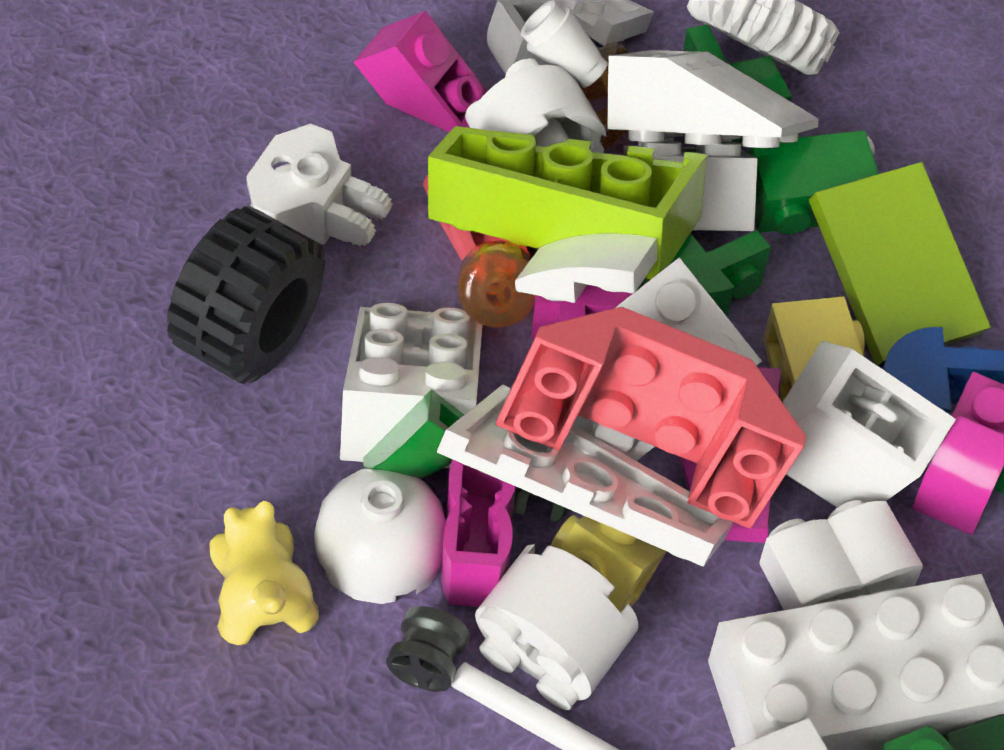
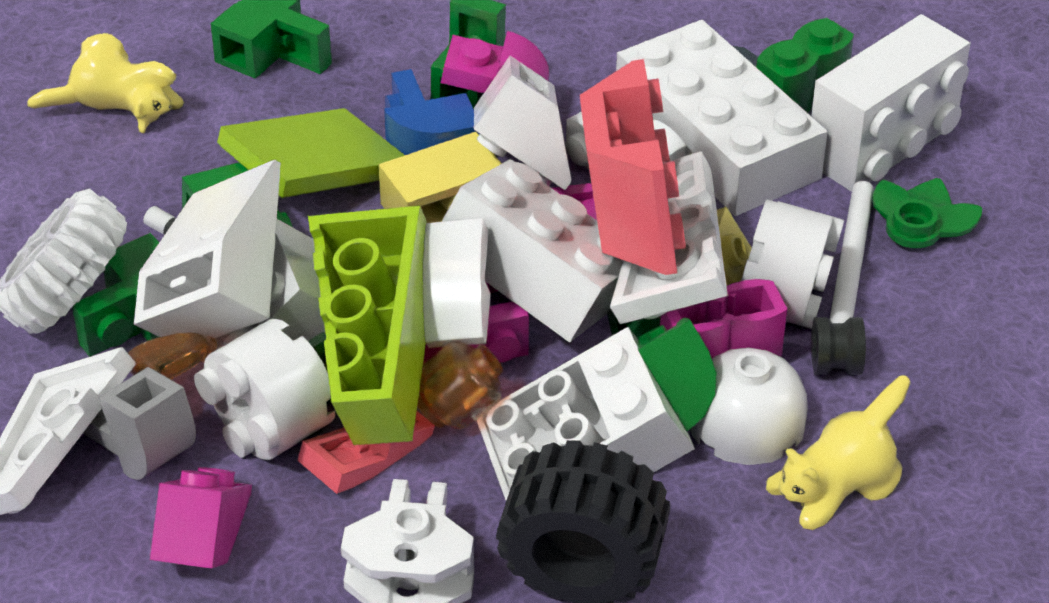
camera: 105 degrees left, 10 degrees down
white cone [521,0,608,88] -> none

